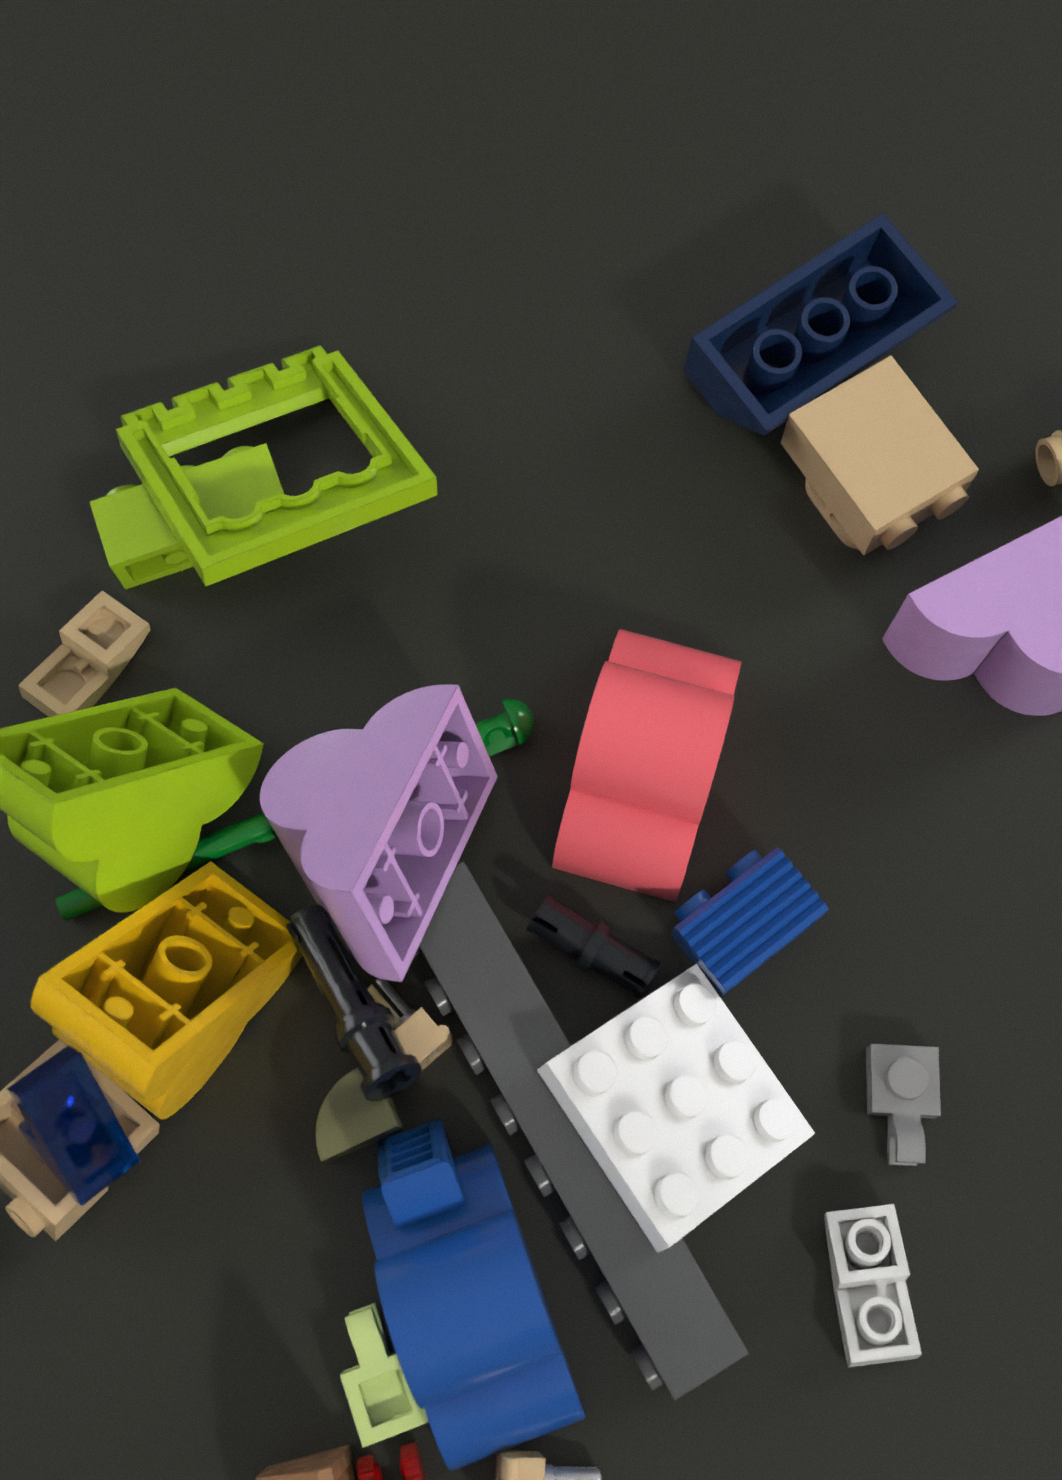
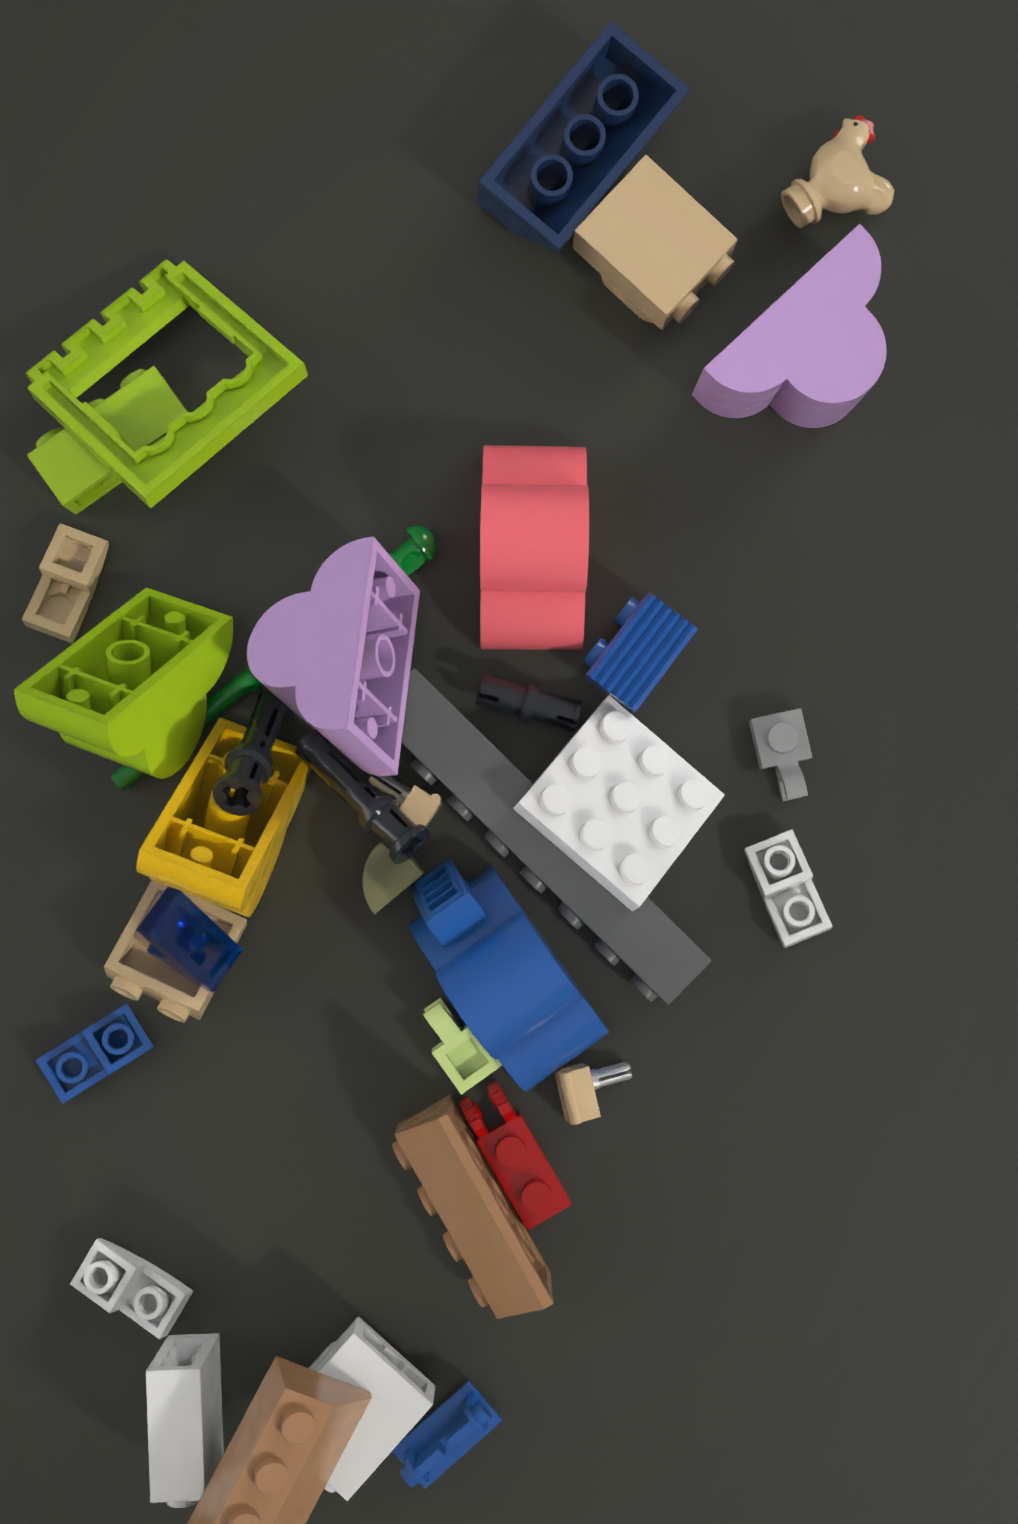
camera: 20 degrees left, 15 degrees up
none -> black pin [213,687,289,816]

